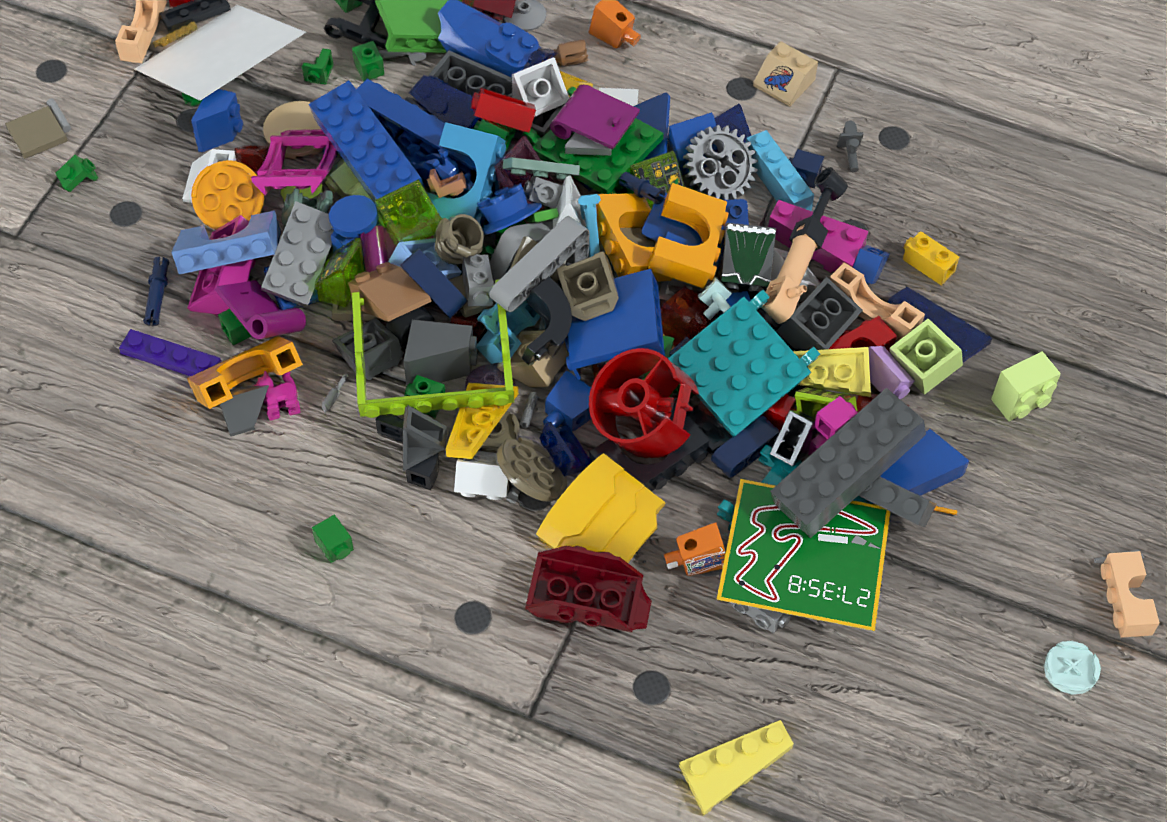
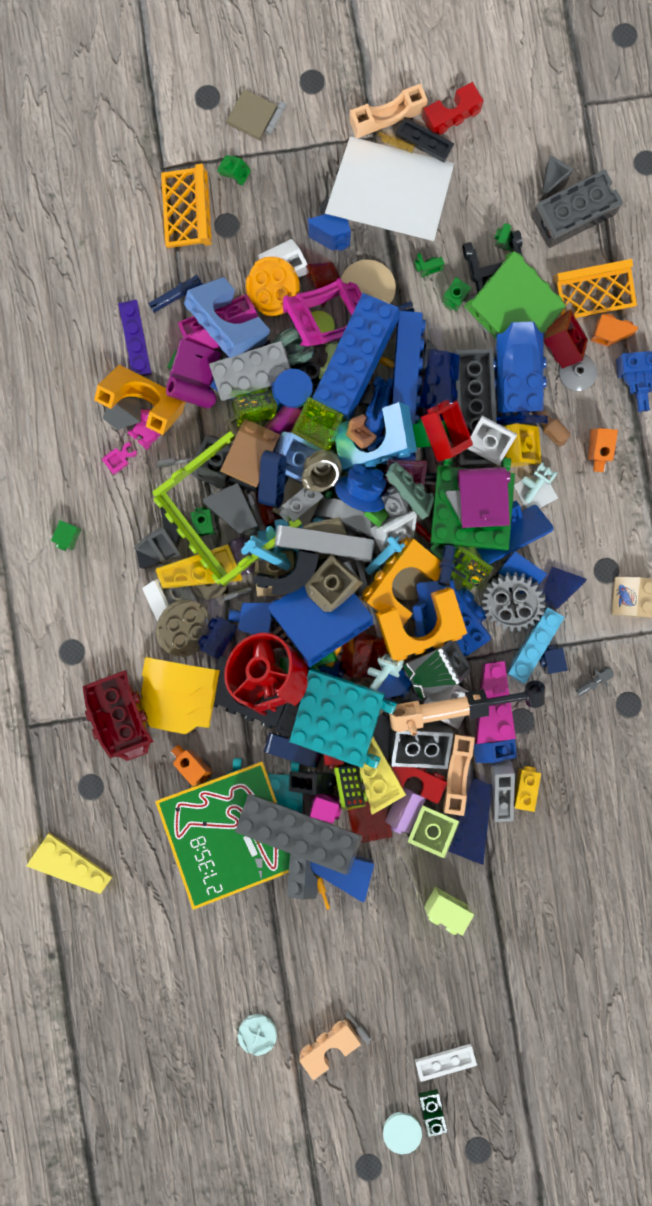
camera: 60 degrees right, 30 degrees up
none -> dark pink plate [102,442,138,475]
none -> light orange fence [161,164,212,248]
none -> medium azure piece [241,535,292,571]
none -> light grey slope [491,760,515,822]
none -> light aqua arm [521,462,558,503]

